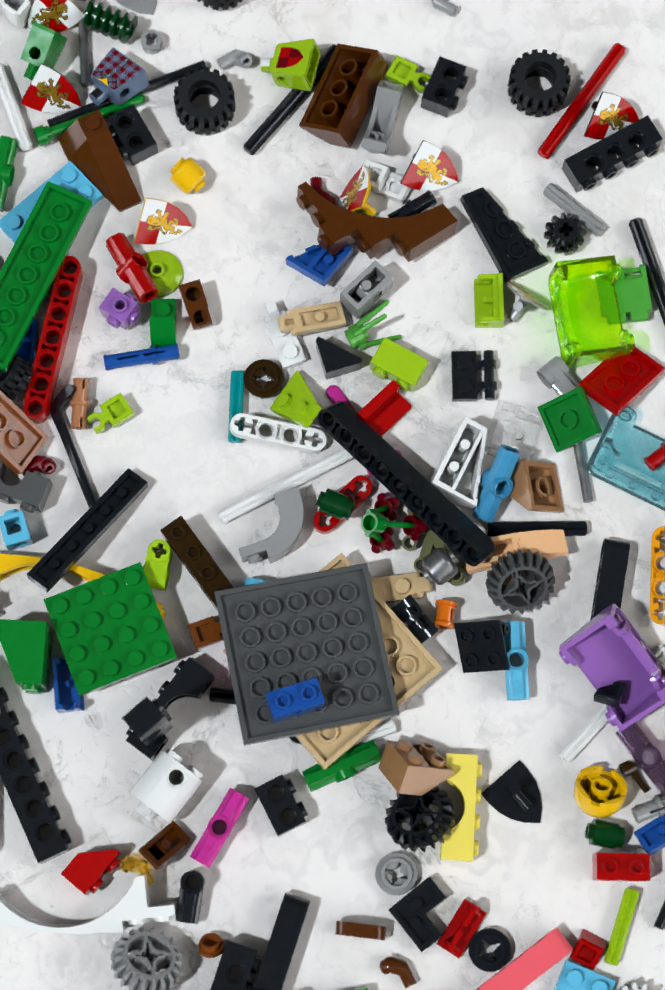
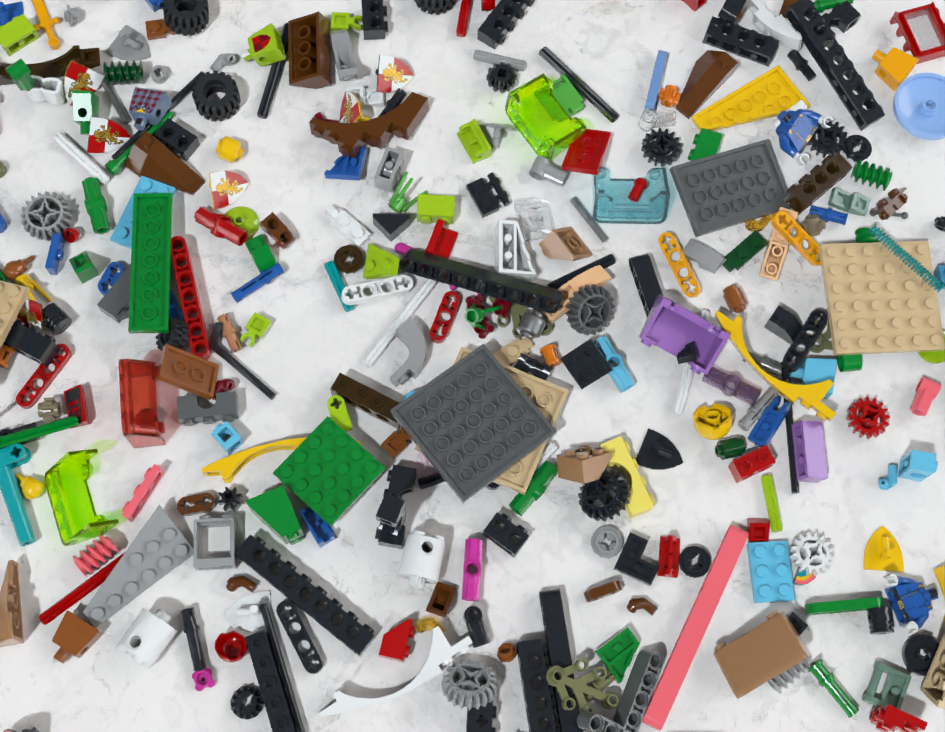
camera: 30 degrees left, 5 degrees down
black plate [27,468,148,593] -> none
medium lavender brick [99,288,140,330] -> none
blue brick [265,677,325,723] -> none
tan hinge [277,301,347,336] -> none
dark green brick [316,488,356,520] -> none
black wing [460,187,549,282] -> none
dark azure piece [472,444,521,523] -> none
green tile [537,386,602,453] -> none
dark brown hand [619,761,650,793] -> none

